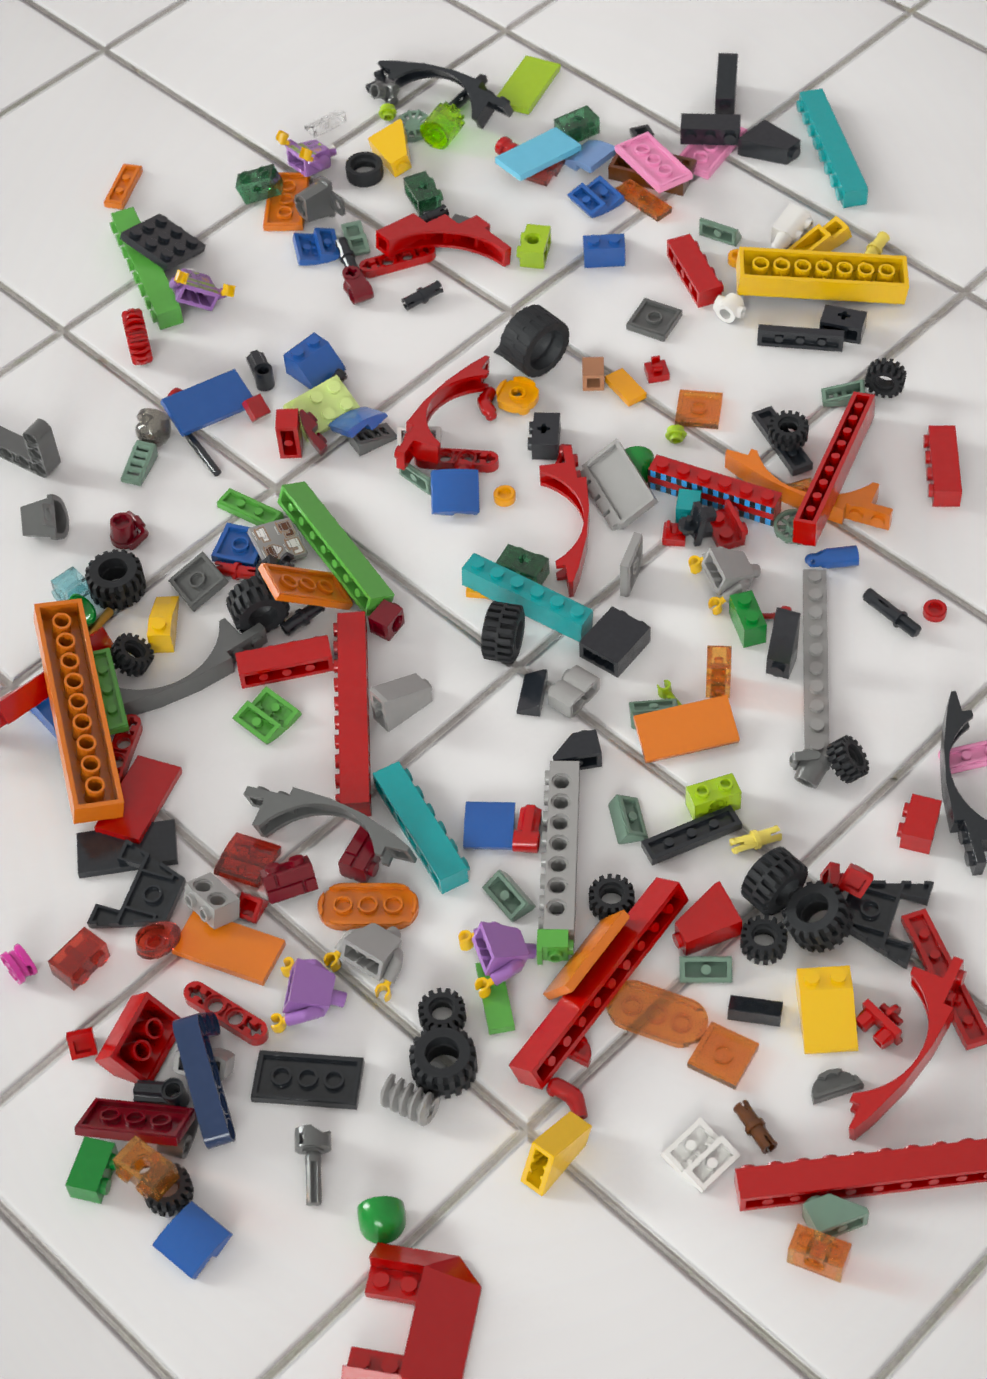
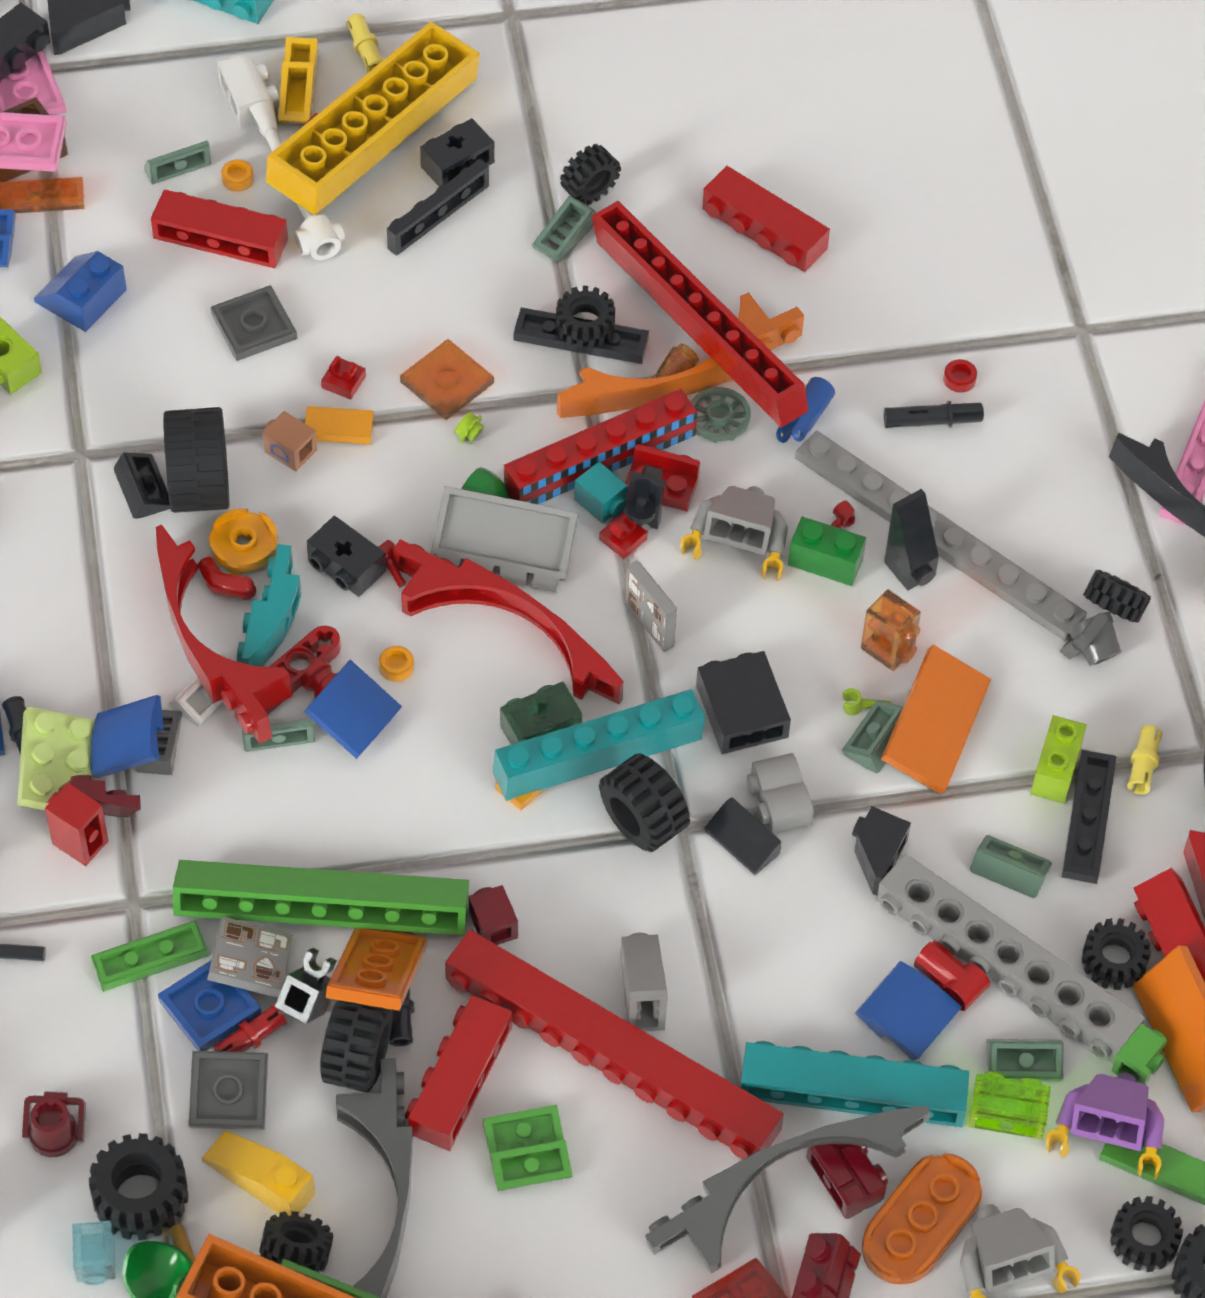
camera: 60 degrees left, 5 degrees up
none -> teal slope [237,544,301,667]
none -> clear neon green brick [968,1071,1051,1139]

